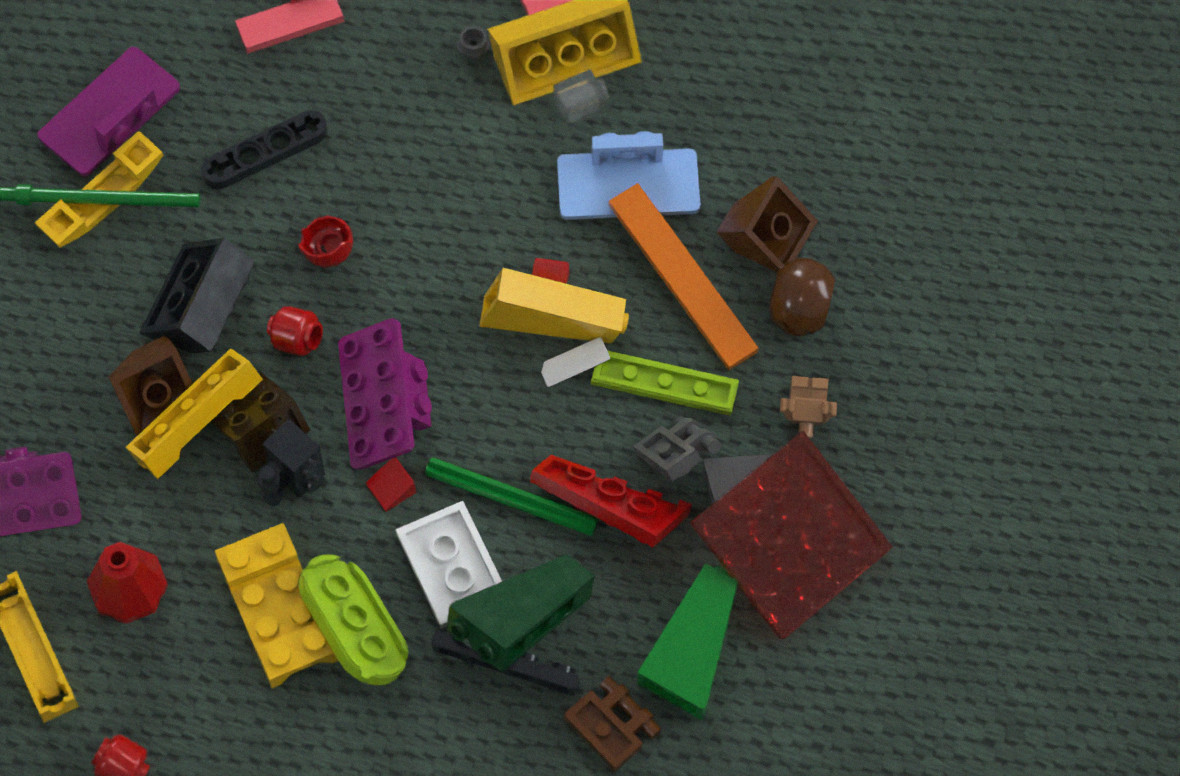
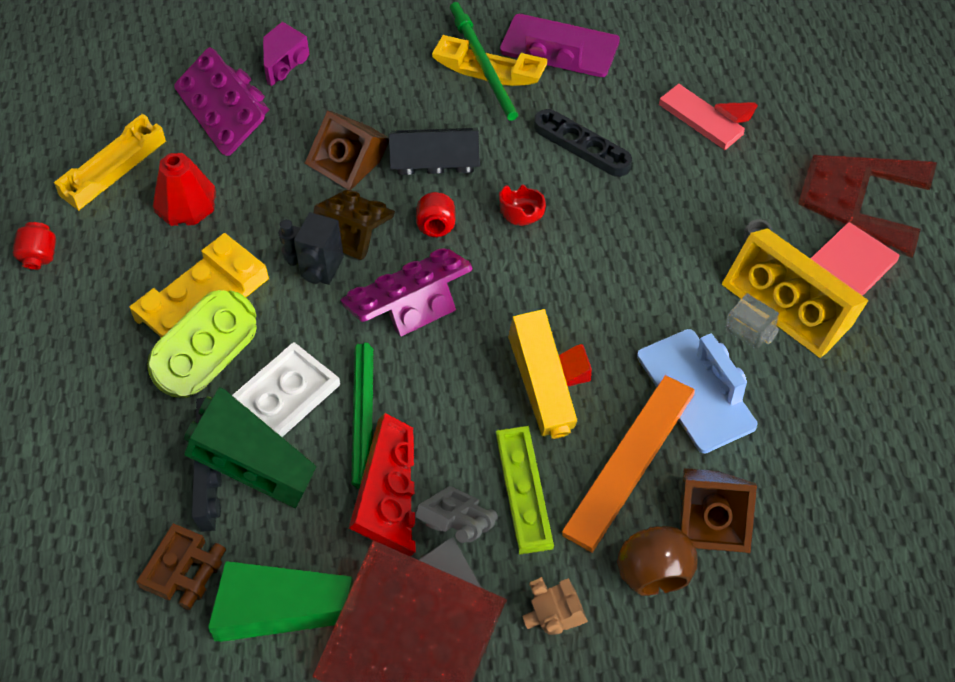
camera: 70 degrees right, 10 degrees down
yellow piece [125,348,263,479] -> none
red slope [365,457,416,512] -> none
white sticker [541,337,610,387] -> none

